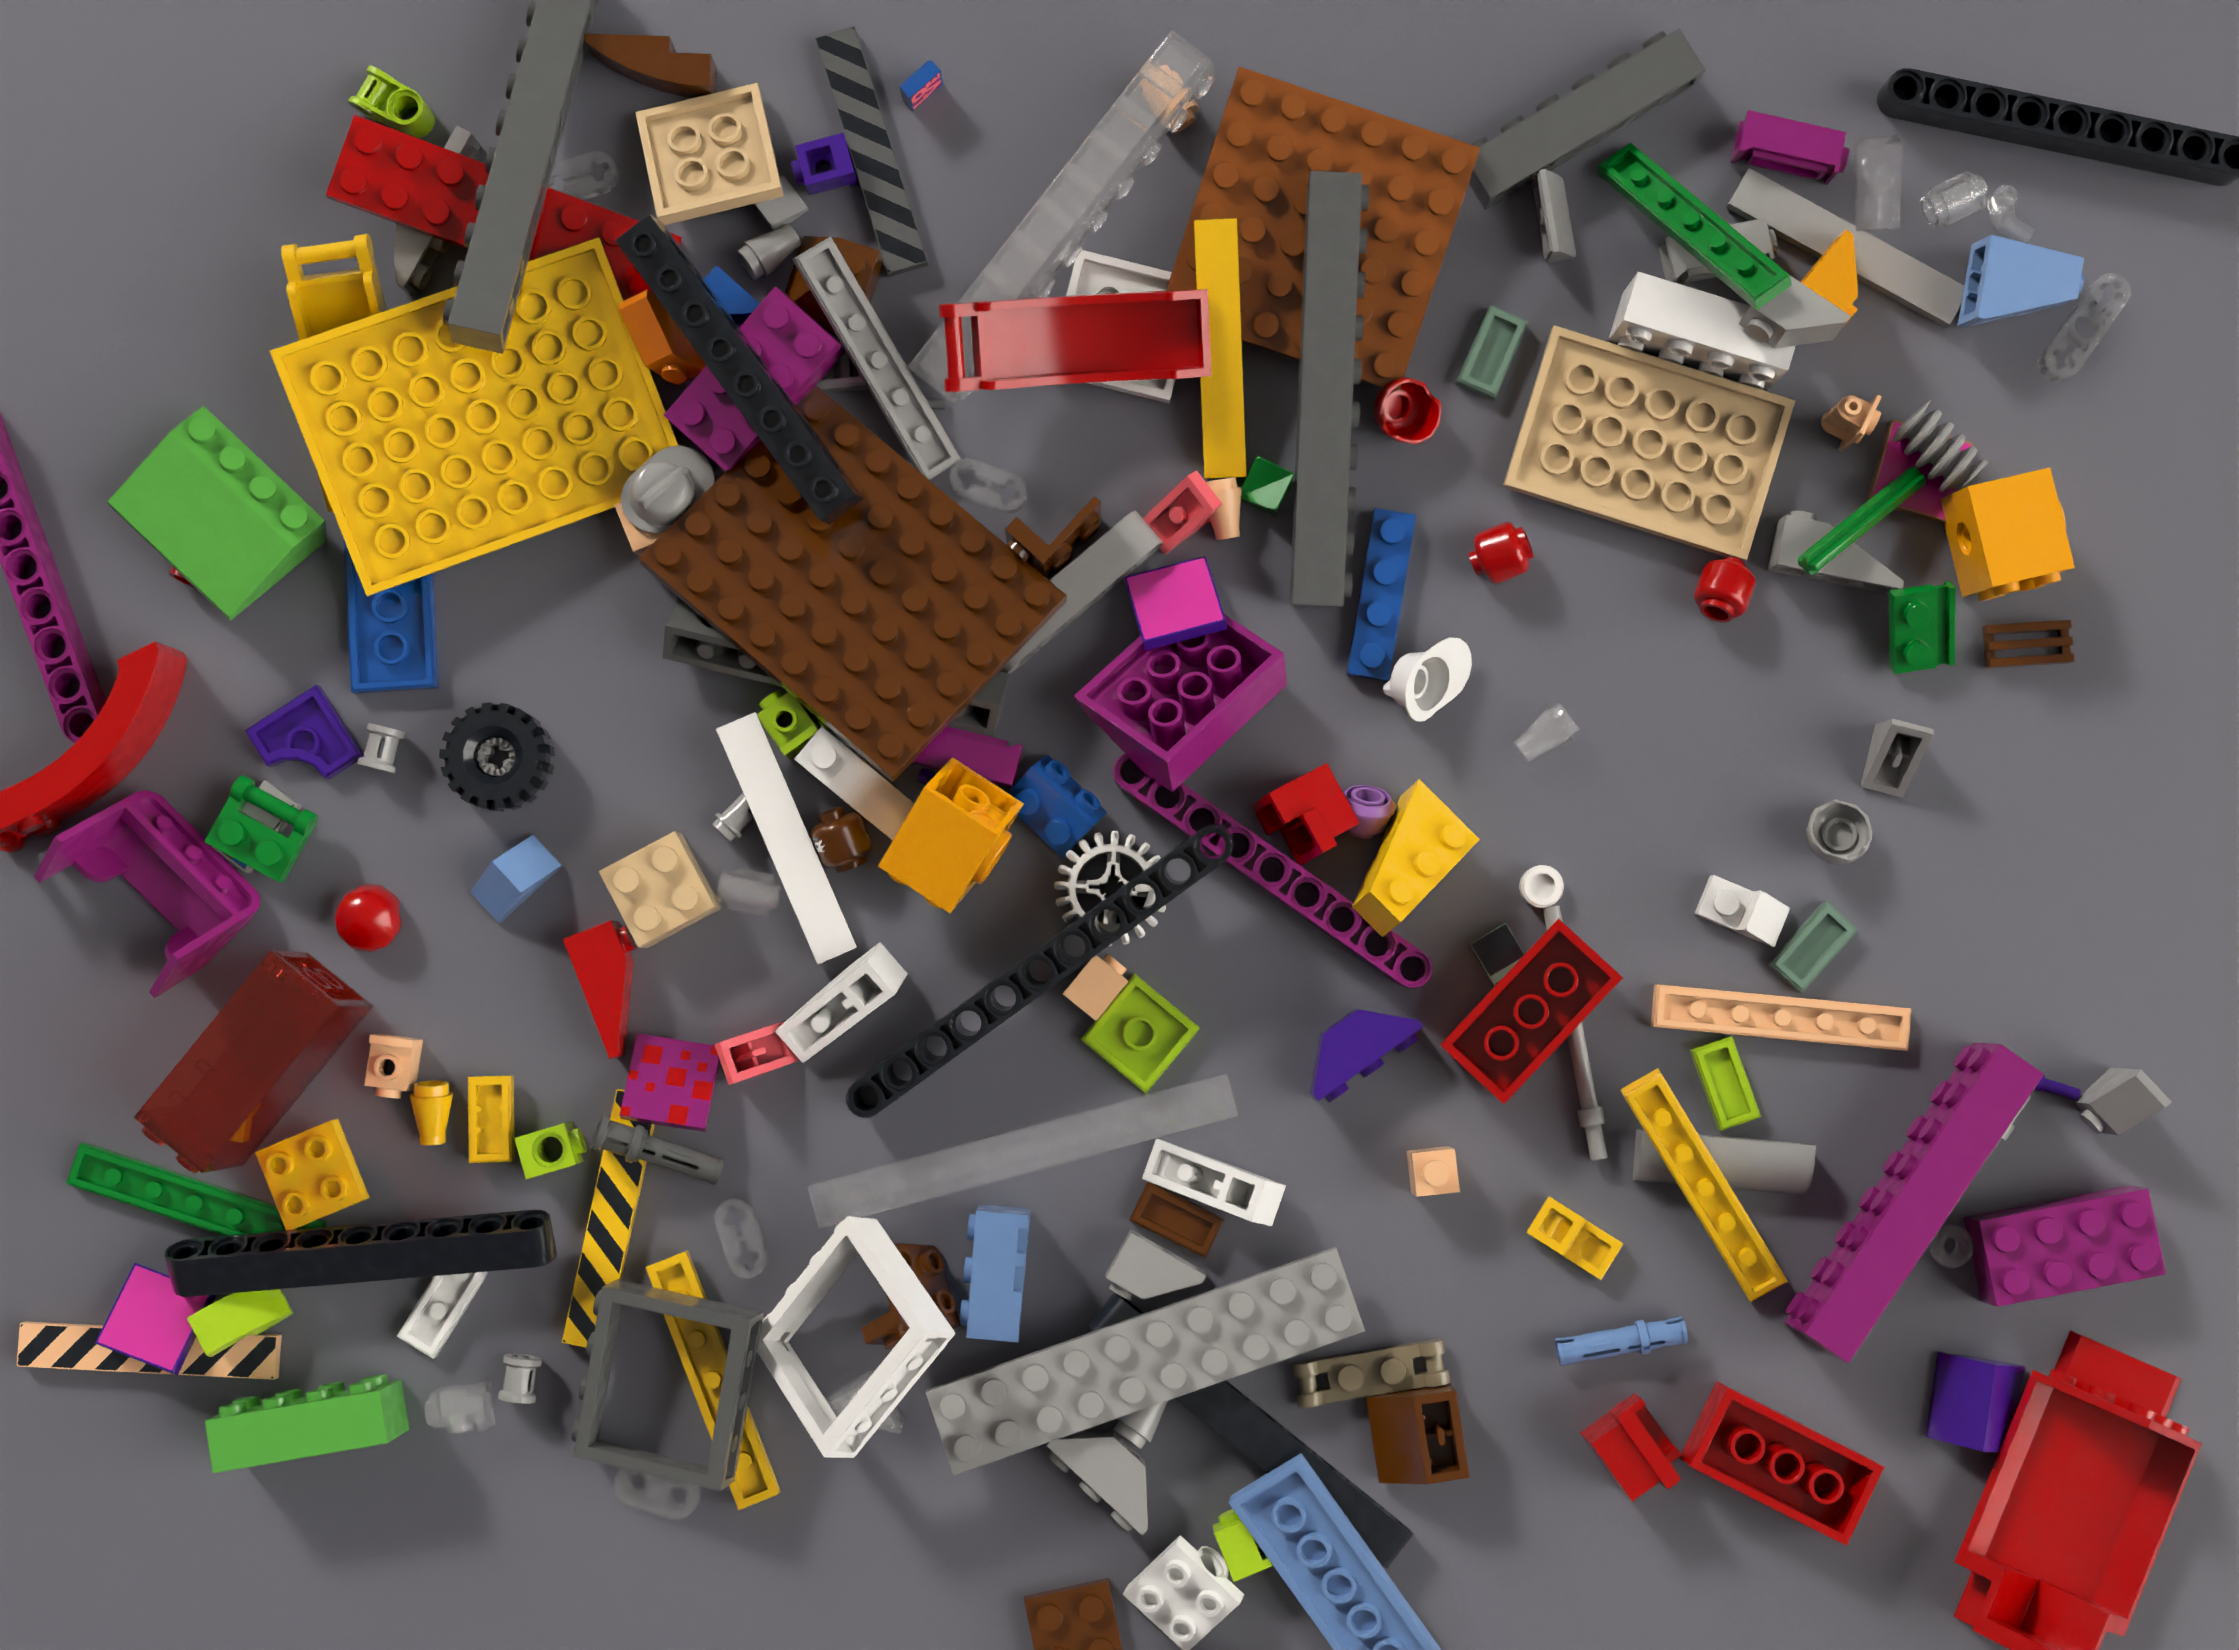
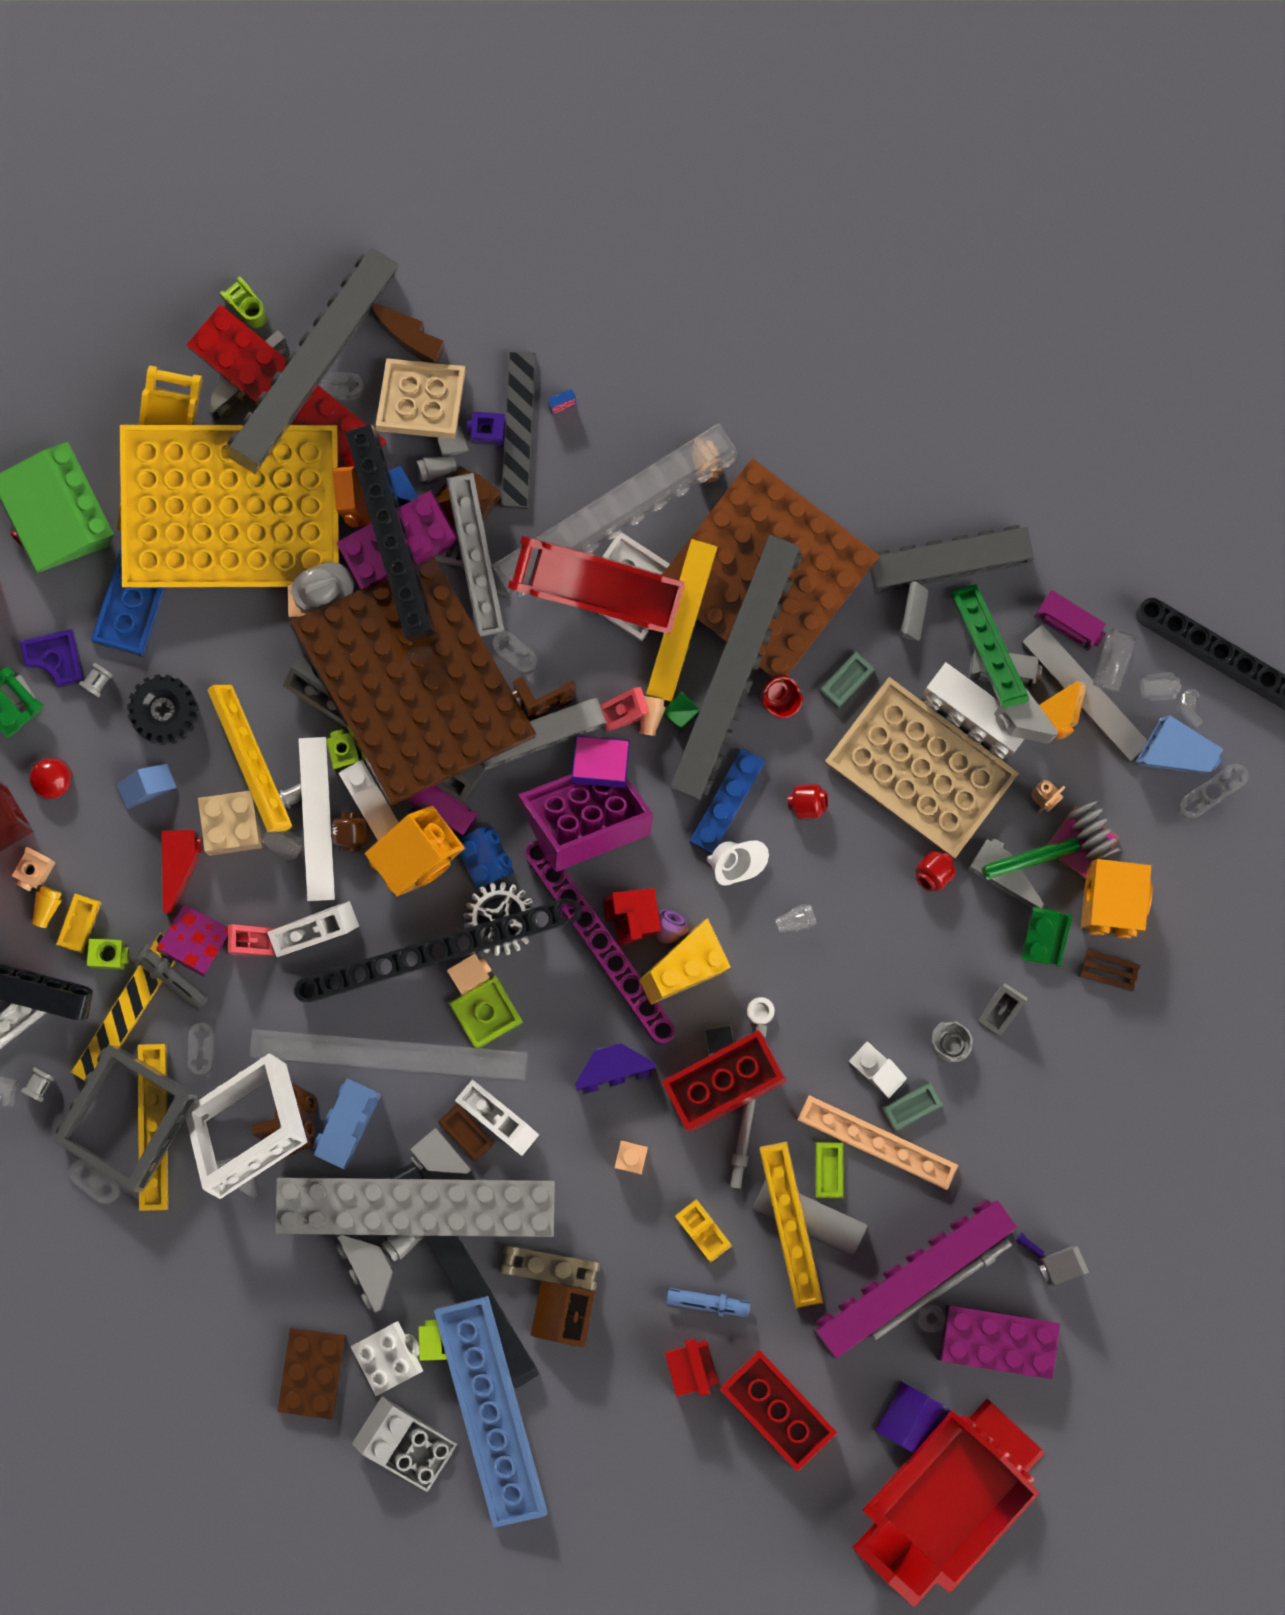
camera: 20 degrees right, 5 degrees down
none -> yellow tile [207,685,292,832]

